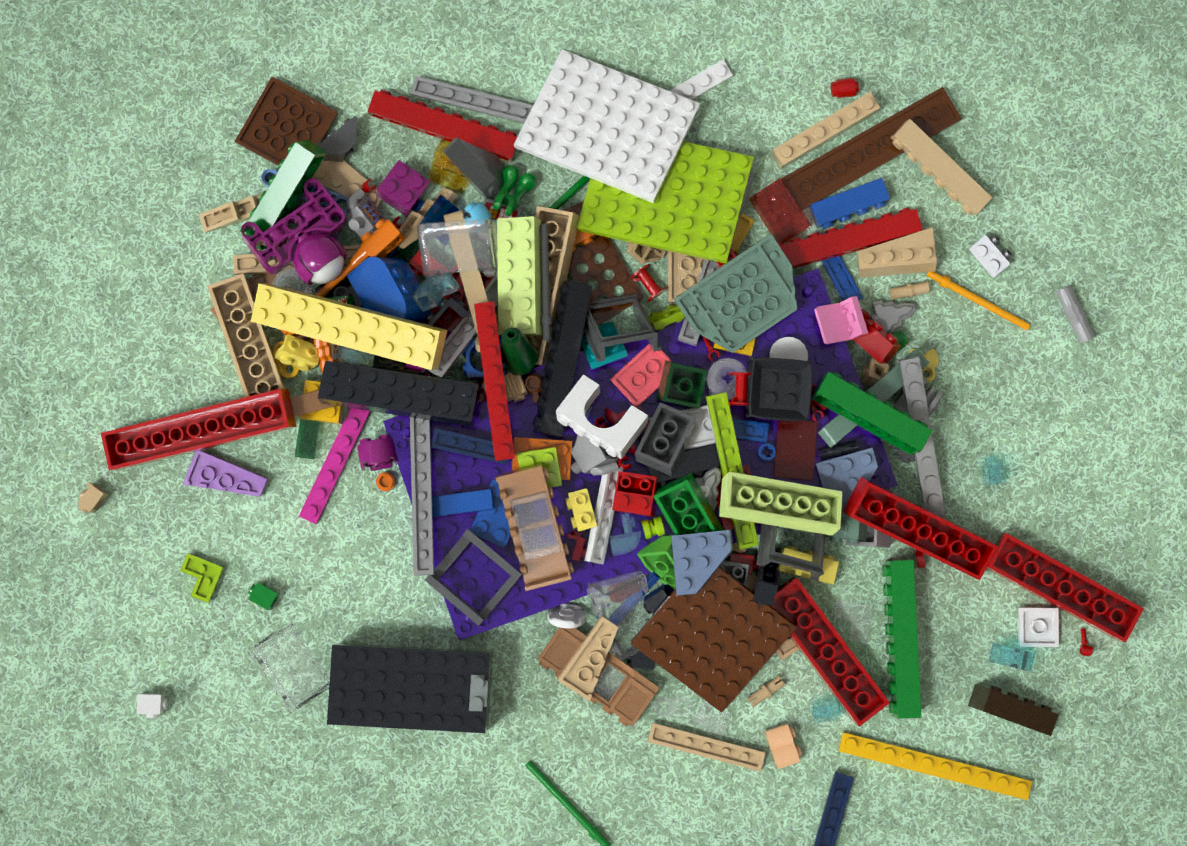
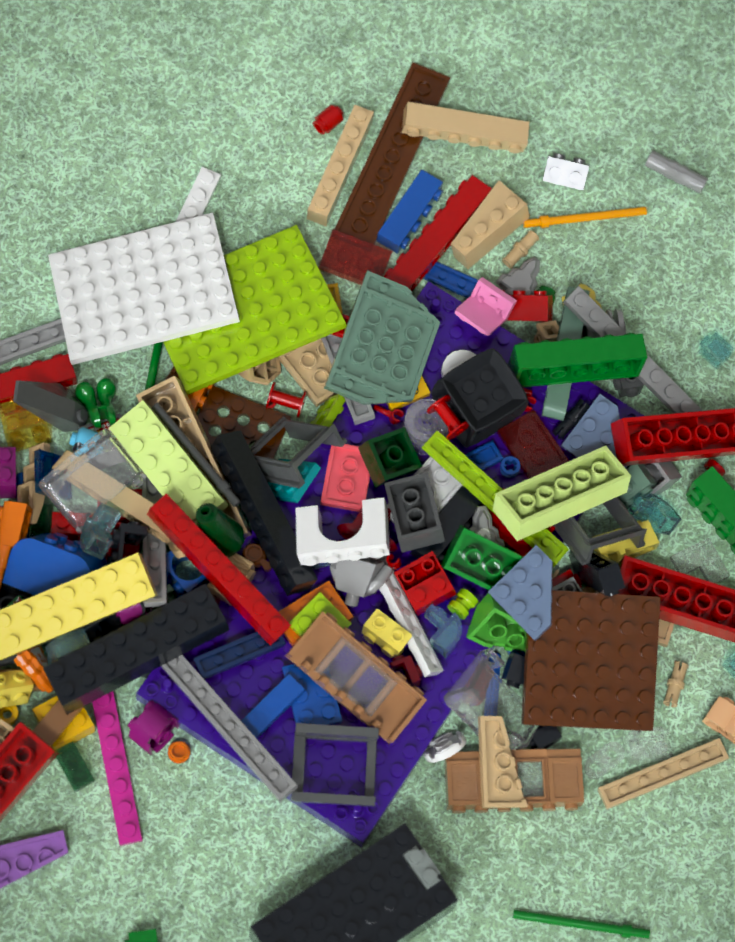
camera: 50 degrees left, 15 degrees down
none -> clear light blue brick [628,493,681,535]

